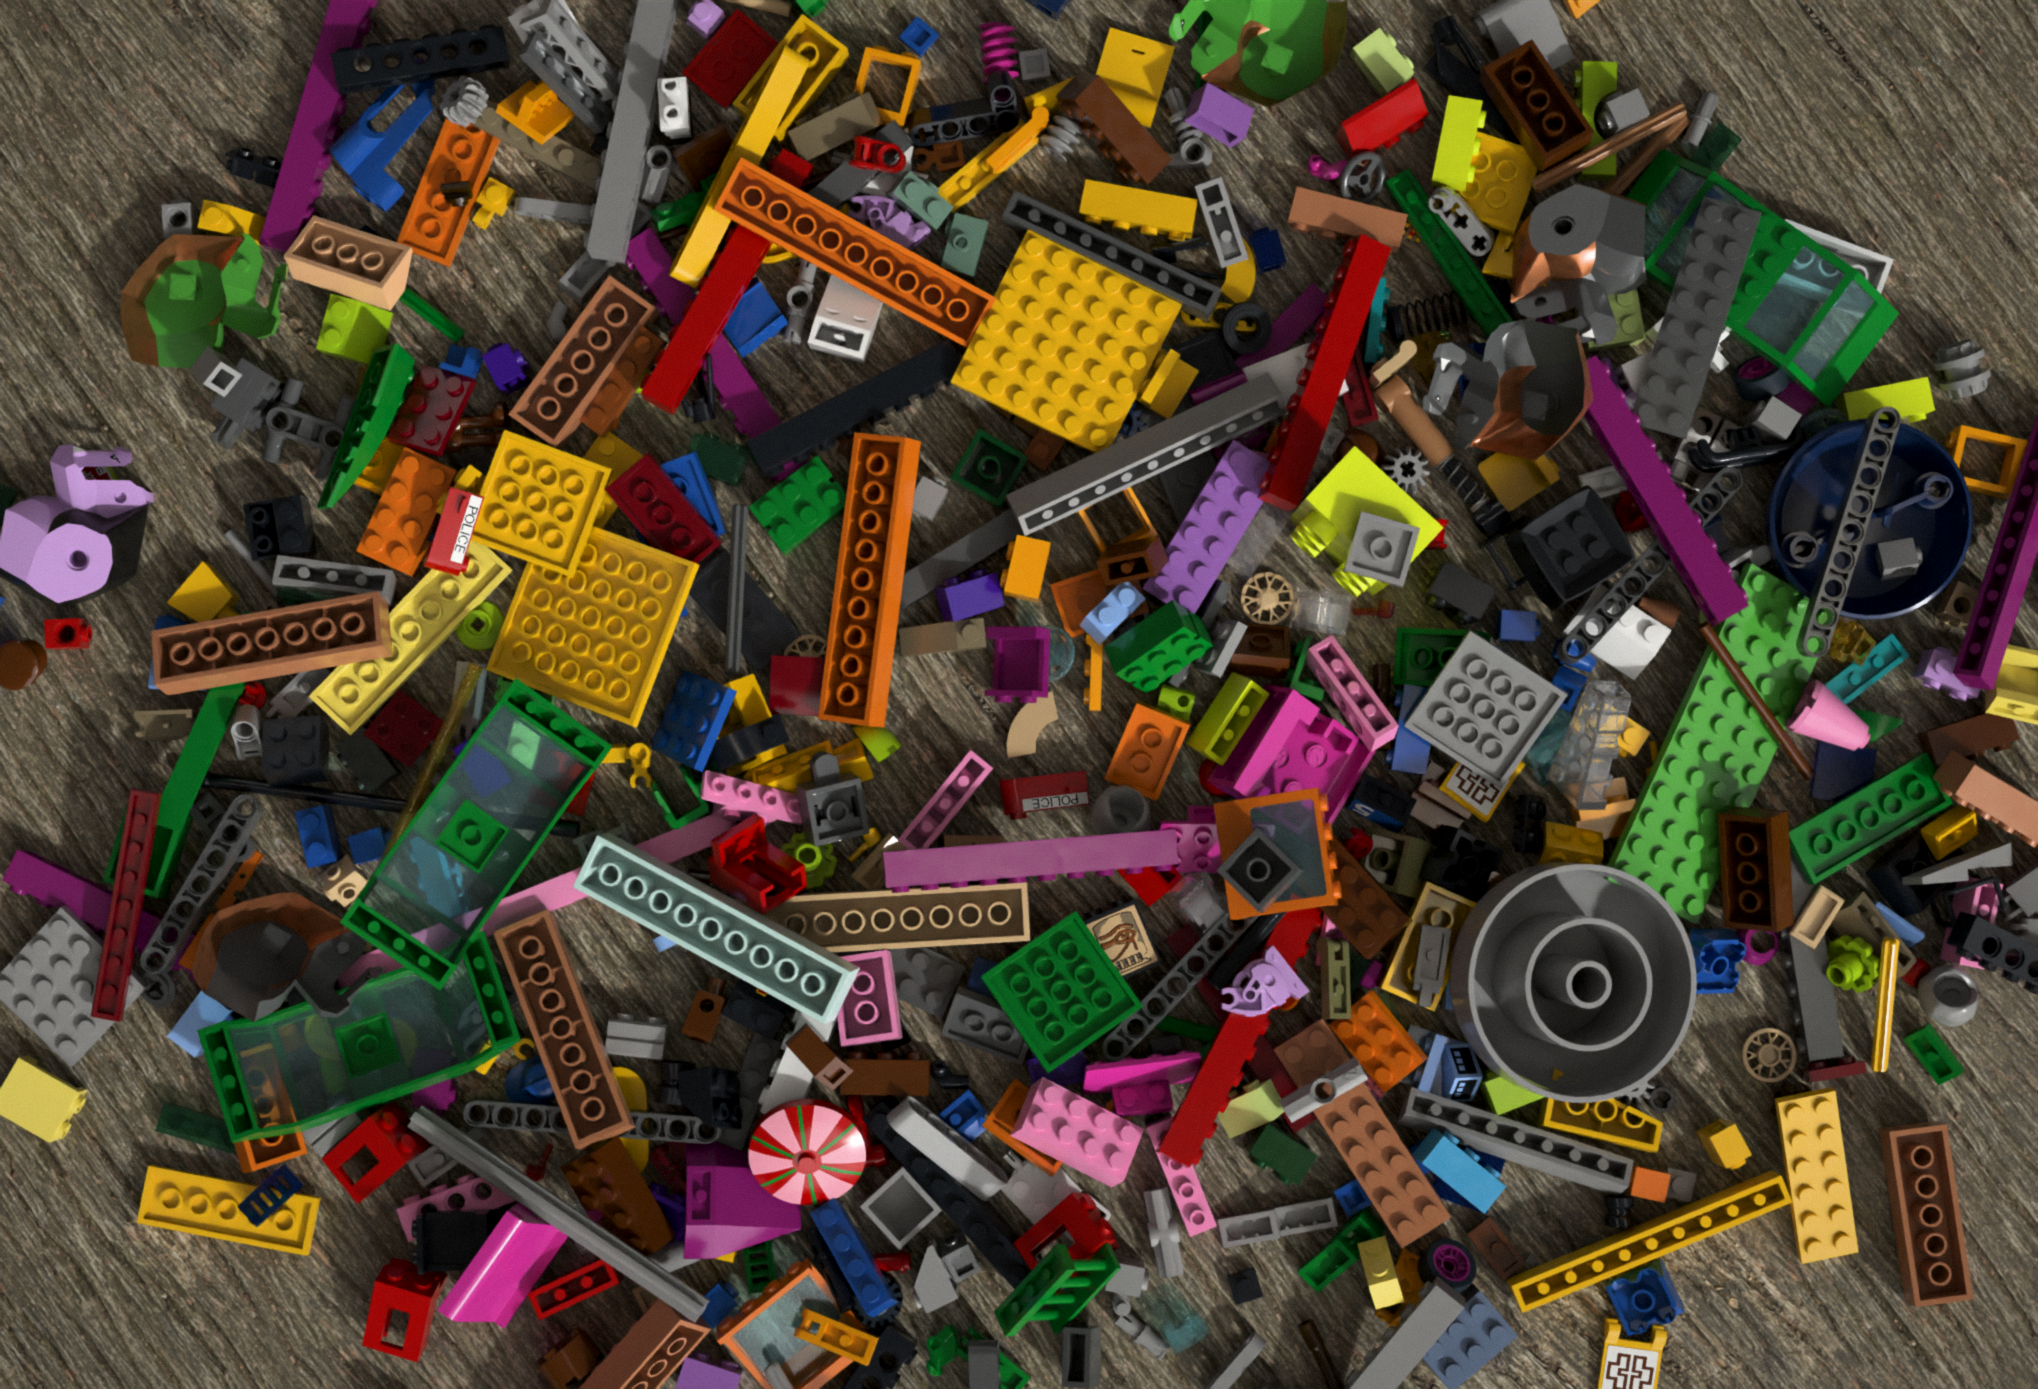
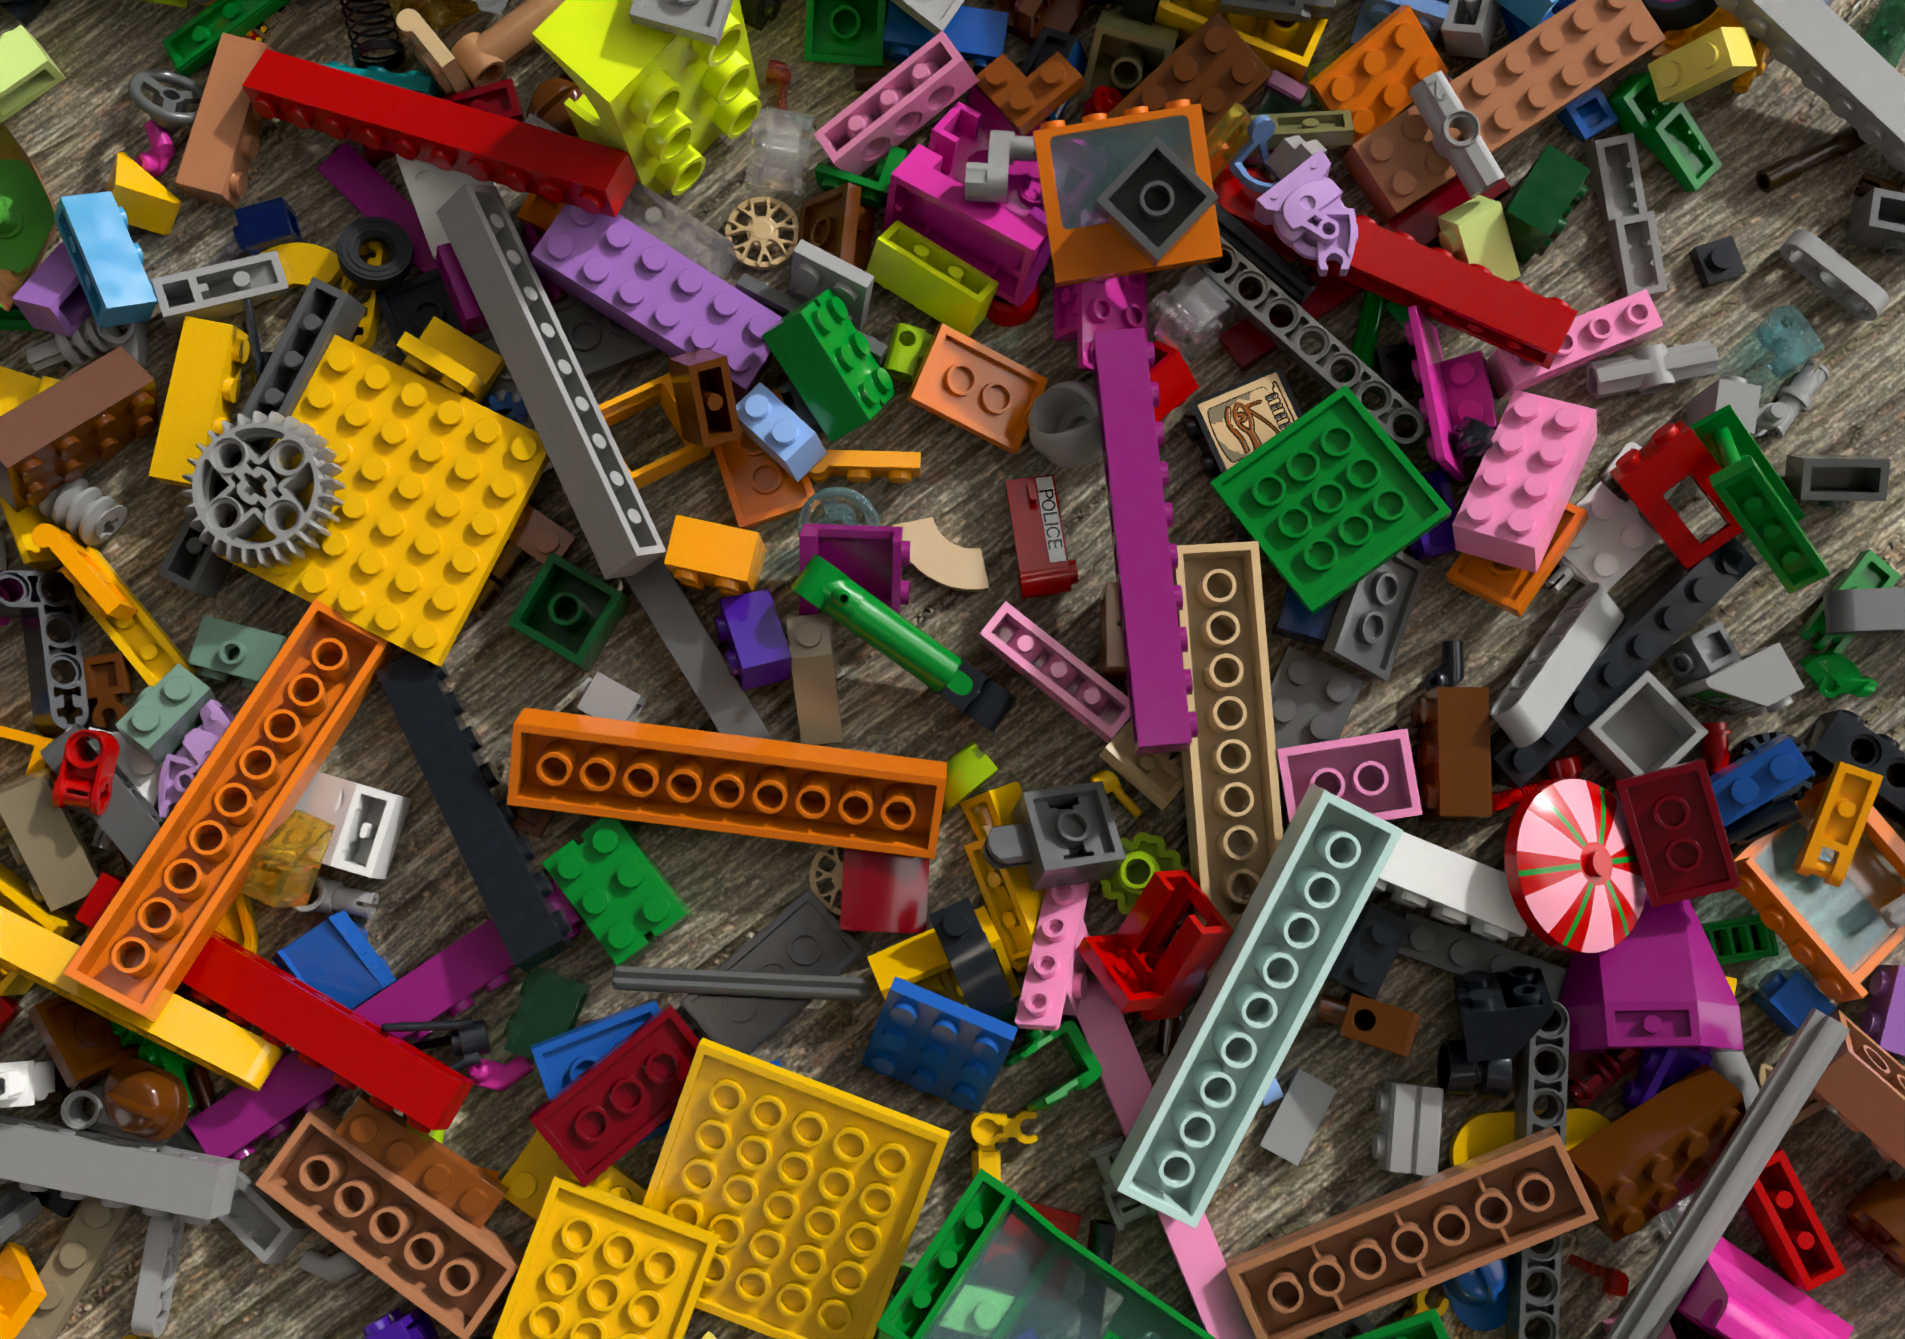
camera: 95 degrees left, 5 degrees down
reddish brown slope [785,1023,853,1091] -> none
blue slope [936,1089,987,1143] -> none
red slope [1335,78,1429,164] -> none
none -> brick [54,191,158,328]
none -> reddish brown piece [103,1058,189,1142]
none -> yellow slope [106,152,182,235]
none -> light grey gear [180,411,346,569]
none -> clear yellow slope [240,810,335,908]
none -> dark pink arm [467,1052,535,1092]
none -> green piece [790,553,1017,733]
none -> light grey beam [965,130,1051,203]
none -> dark orange plate [975,52,1086,136]
none -> clear yellow tile [1184,102,1252,182]
none -> medium blue piece [1229,115,1280,194]
none -> light grey tile [1257,1068,1337,1167]
none -> light grey piece [1265,135,1327,180]
none -> black plate [1451,416,1495,459]
none -> dark red plate [1614,759,1742,908]

